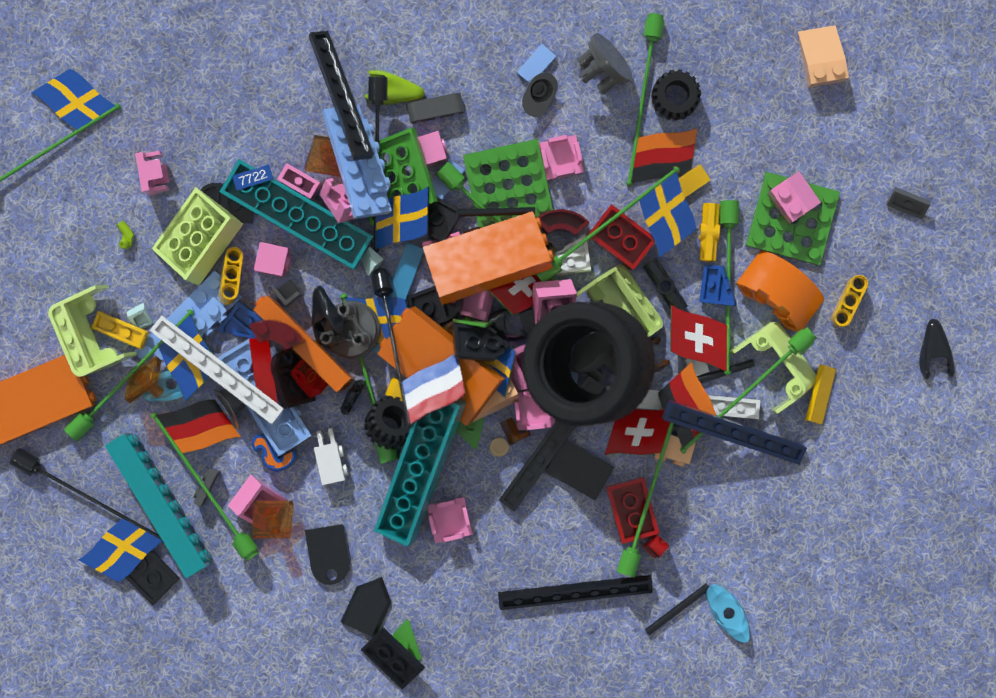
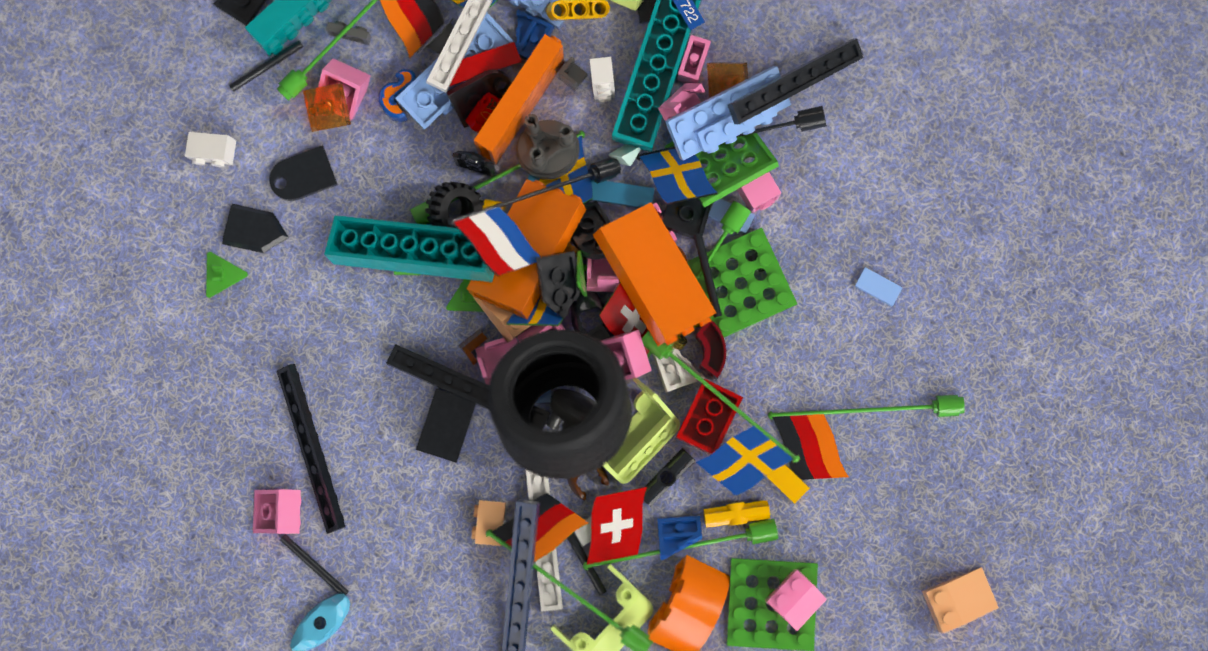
camera: 80 degrees right, 5 degrees down
dark red brick [249,320,306,351] -> none
bright pink head [254,242,292,278] -> none
black animal [311,285,344,345] -> none
white hinge [314,428,349,485] -> none
black tile [361,627,425,689] -> none
lime animal [364,70,425,105] -> none
dark grey beam [407,93,464,124] -> none
bright pink panel [428,497,473,543] -> none
tan tile [490,437,509,457] -> none
dark grey piece [522,73,558,117] -> none
bright pink panel [539,135,584,181] -> none
dark grey piece [577,33,632,94] -> none
flag [605,409,674,577] -> none
red brick [605,477,660,544] -> none
red leg [642,534,669,558] -> none
black tyre [651,69,701,121] -> none
none -> white brick [185,132,236,167]
none -> black piece [229,40,303,92]
none -> bright pink slope [253,490,301,534]
none -> white brick [590,57,615,102]

